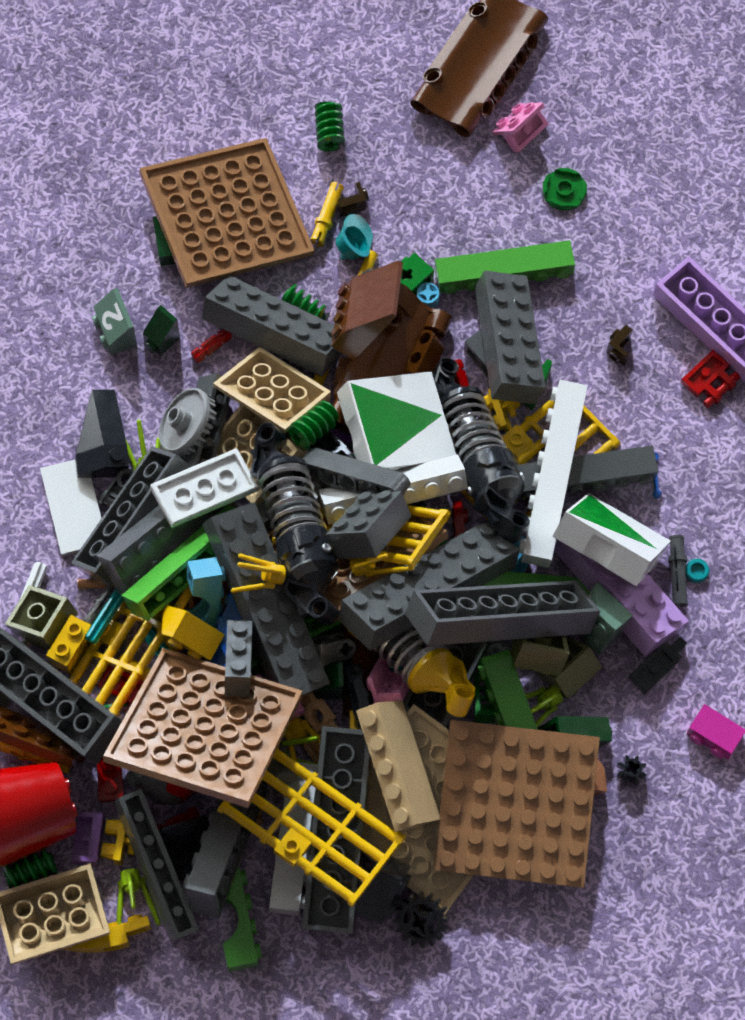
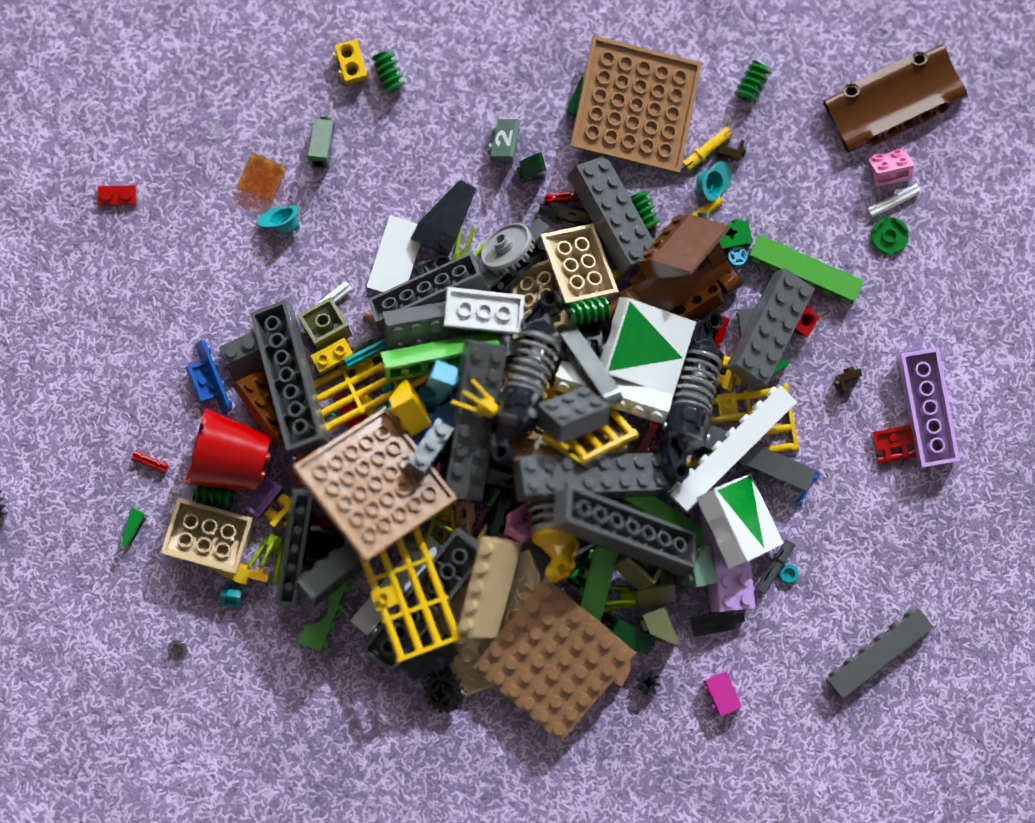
camera: 30 degrees right, 15 degrees up
none -> teal tile [221,584,242,608]
none -> black hinge [538,202,590,227]
none -> olive slope [639,607,679,645]
none -> red brick [794,306,820,337]
none -> white axle [868,184,921,217]

